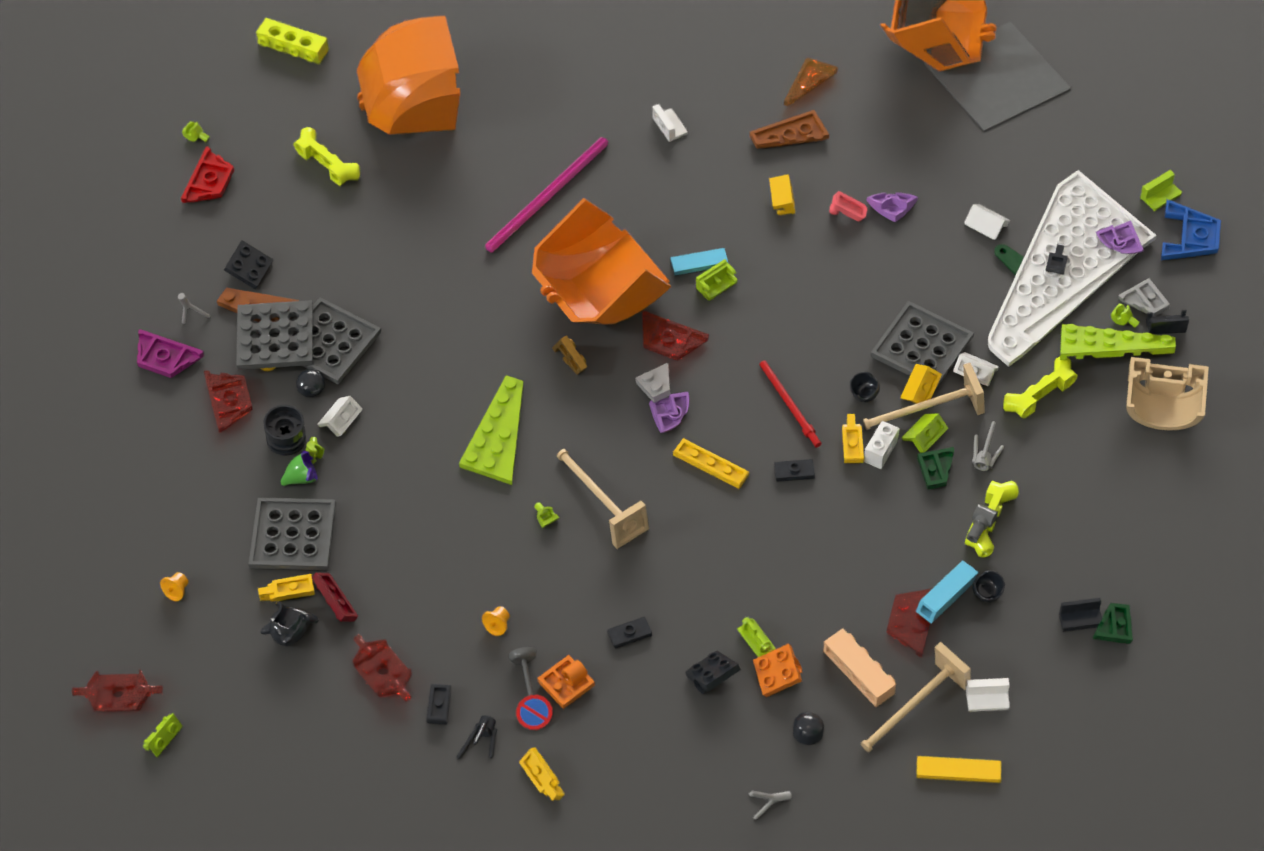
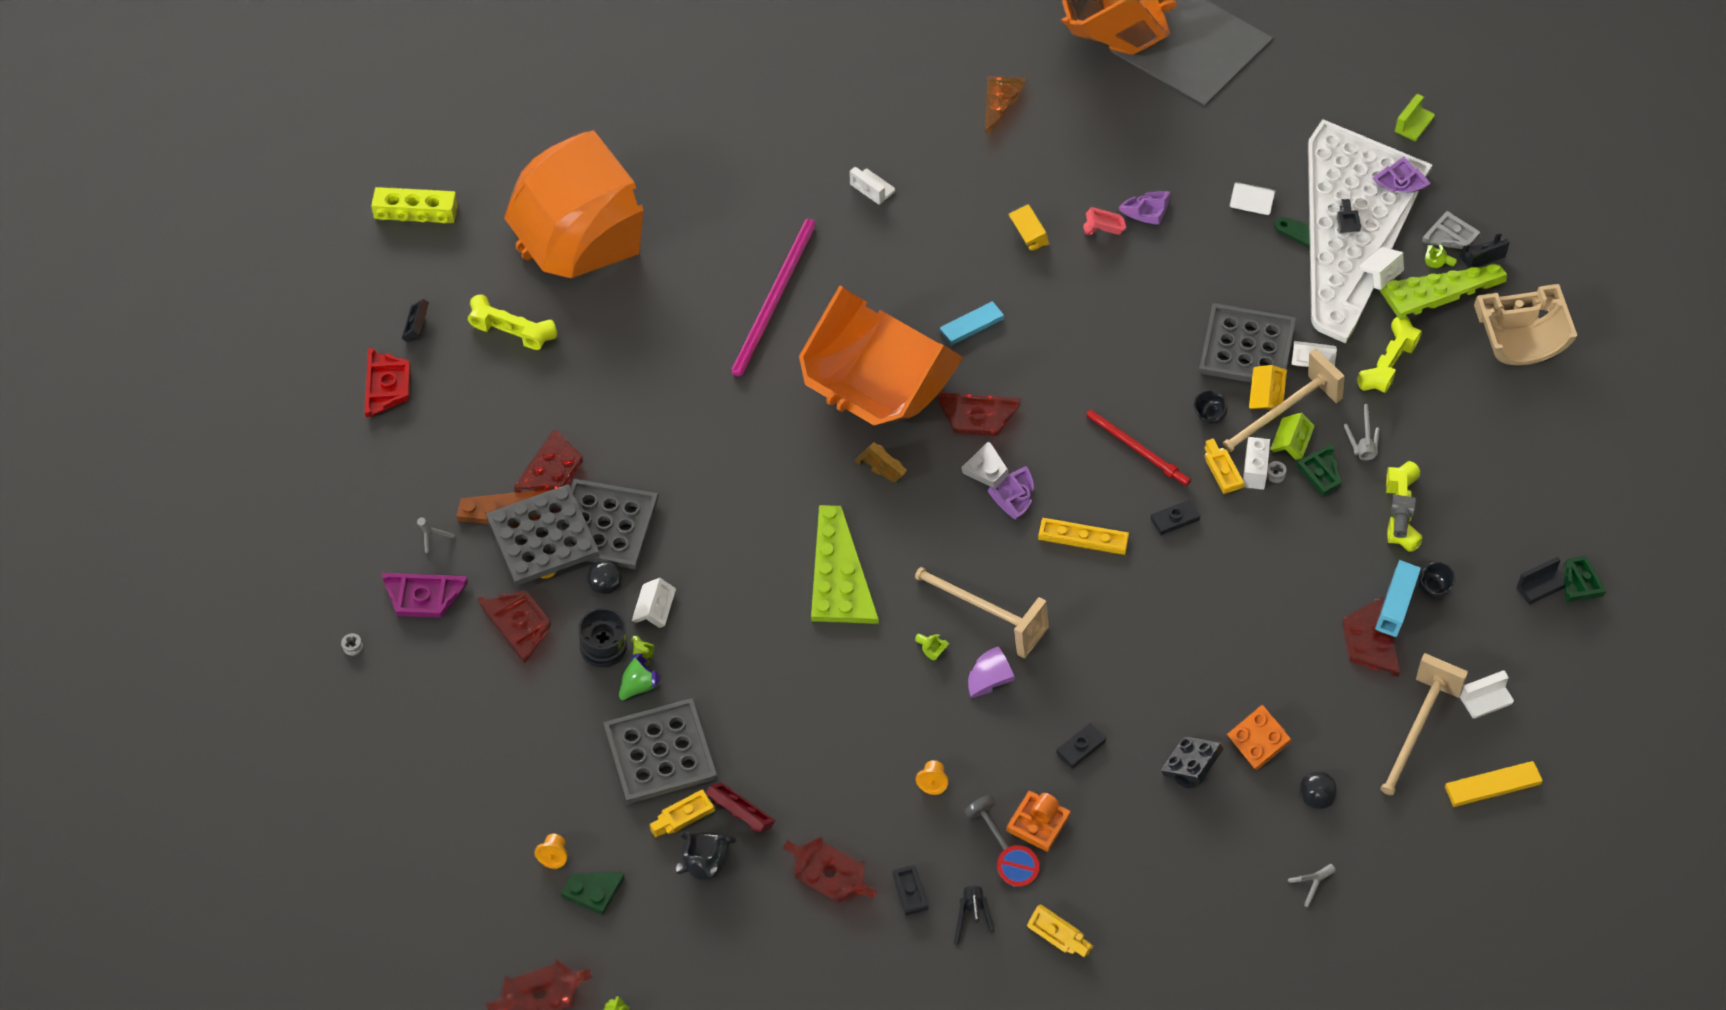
camera: 20 degrees left, 0 degrees up
lime piece [182,121,210,142] -> none
black plate [224,240,273,289] -> none
lime hinge [696,259,738,301] -> none
lime hinge [737,617,776,657] -> none
dark orange wing [750,110,829,149] -> none
light nougat brick [823,628,896,707] -> none
blue wing [1161,199,1221,260] -> none
none -> light grey bush [341,633,363,656]
none -> black plate [402,299,429,343]
none -> clear red wing [514,430,583,493]
none -> dark green wing [560,872,625,915]
none -> medium lavender brick [968,647,1014,698]
none -> light grey bush [1266,461,1286,483]
none -> white panel [1360,247,1404,290]

